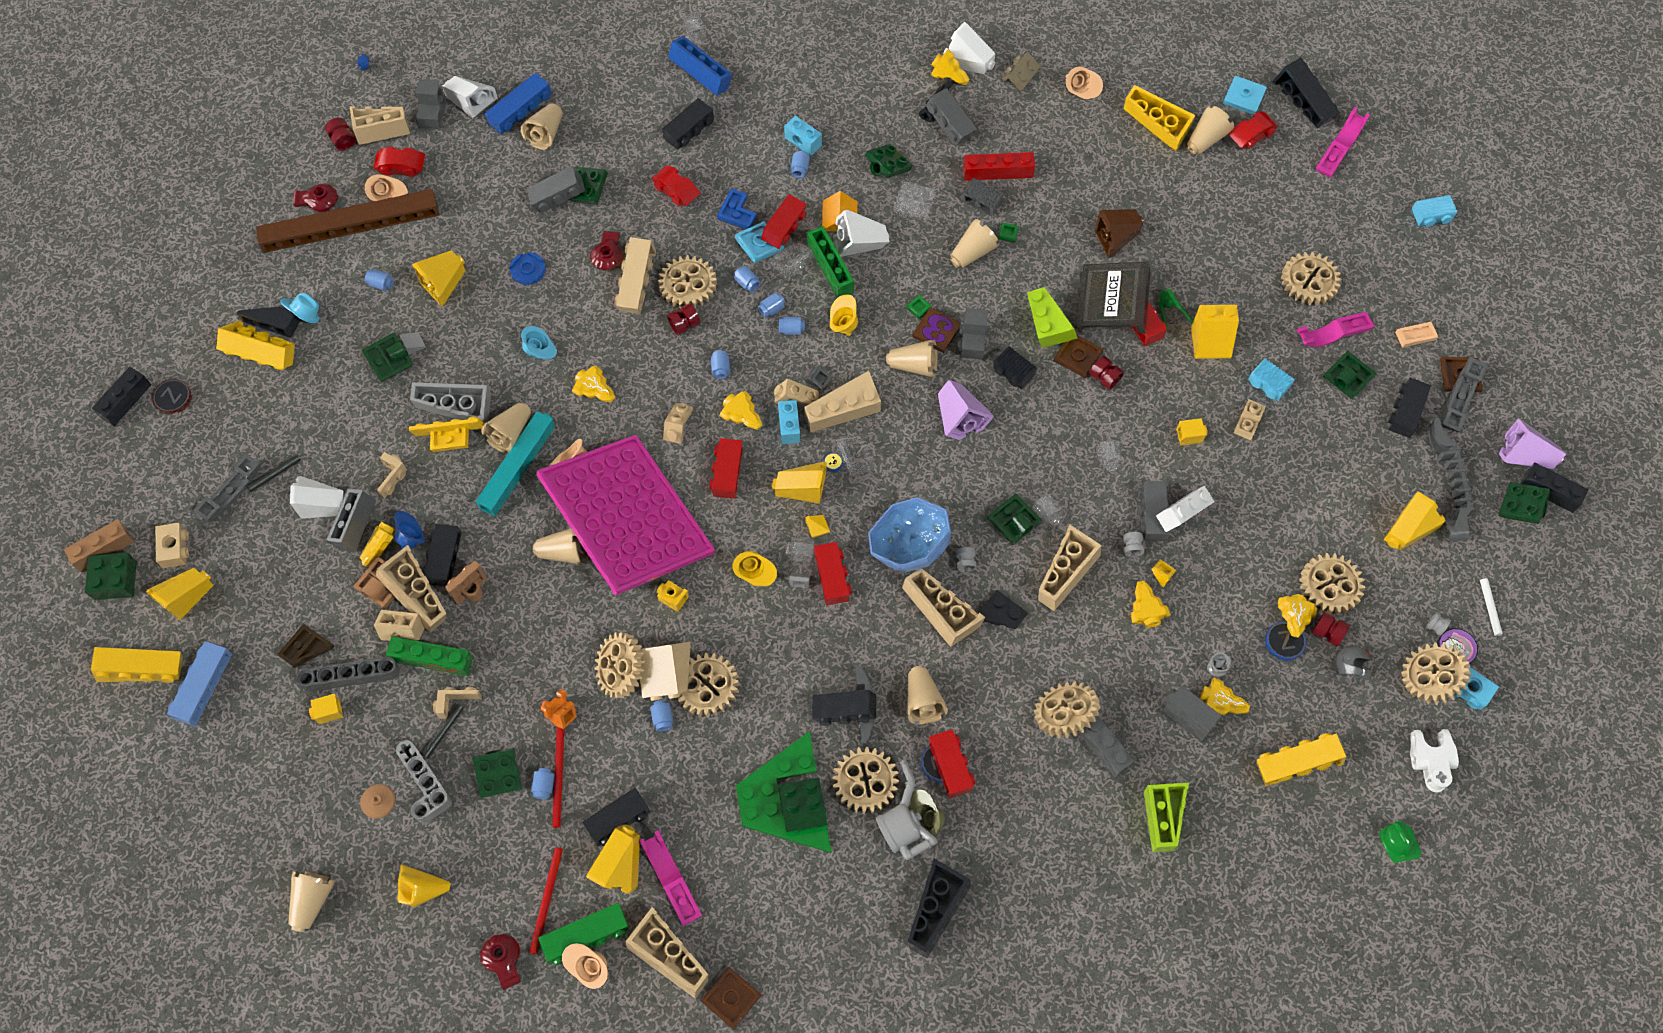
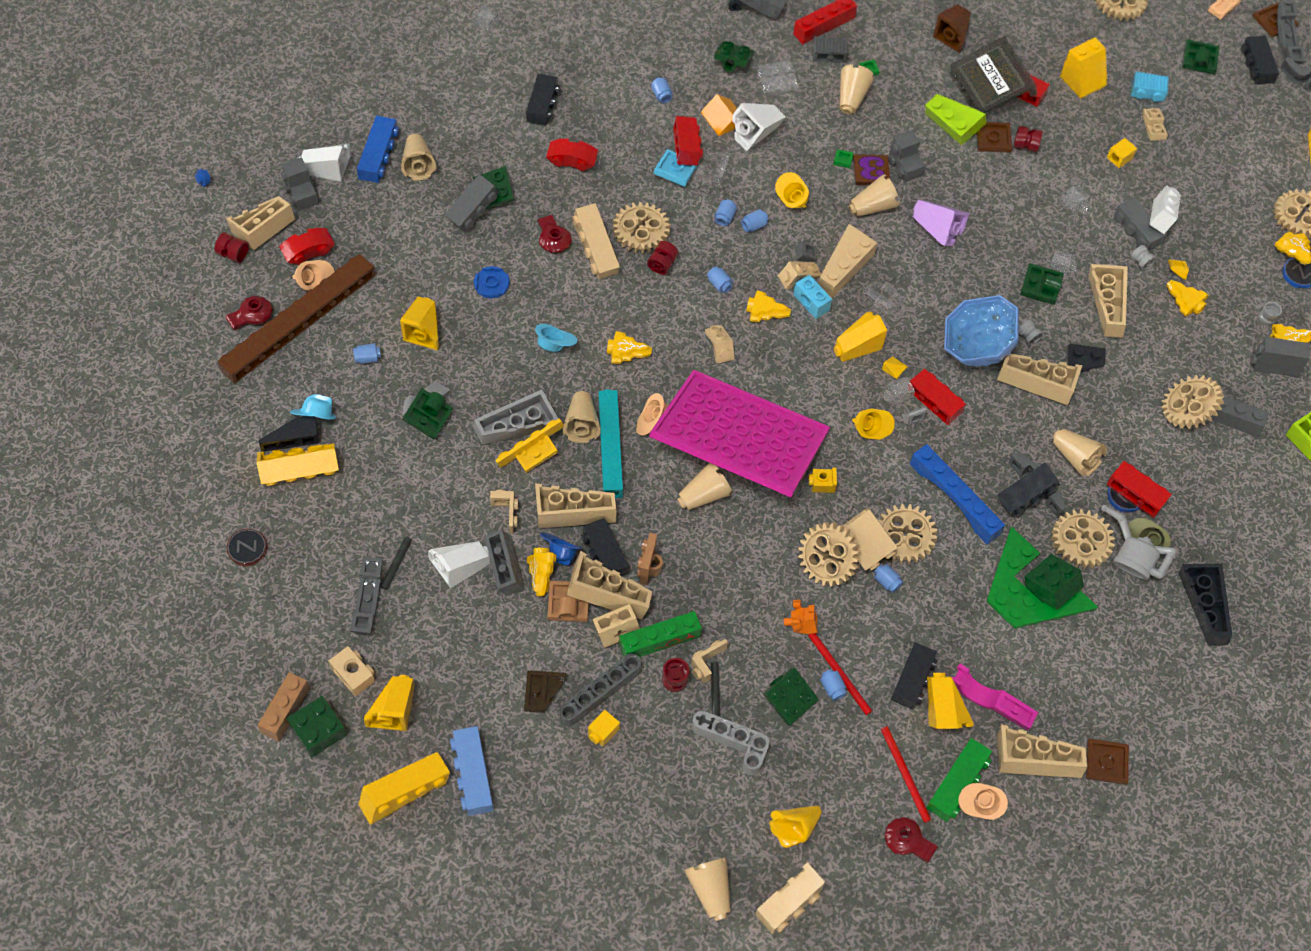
camera: 35 degrees left, 5 degrees down
black brick [92,366,152,426] -> none
medium nougat piece [360,784,395,818] -> none
blue brick [668,36,732,96] -> none
red brick [709,438,743,499] -> none
blue plate [717,188,757,229] -> none
medium blue brick [734,266,761,292] -> none
medium azure brick [784,116,822,156] -> none
green brick [807,226,854,298] -> none
light yellow tile [824,453,843,472] -> none
black brick [993,346,1037,389] -> none
green plant [1157,289,1193,330] -> none
dark pink piece [1297,312,1375,348] -> none
none -> tan wedge [535,483,616,528]
none -> dark red wheel [662,658,689,692]
none -> tan wedge [755,862,825,935]
none -> blue arch [910,444,1005,545]

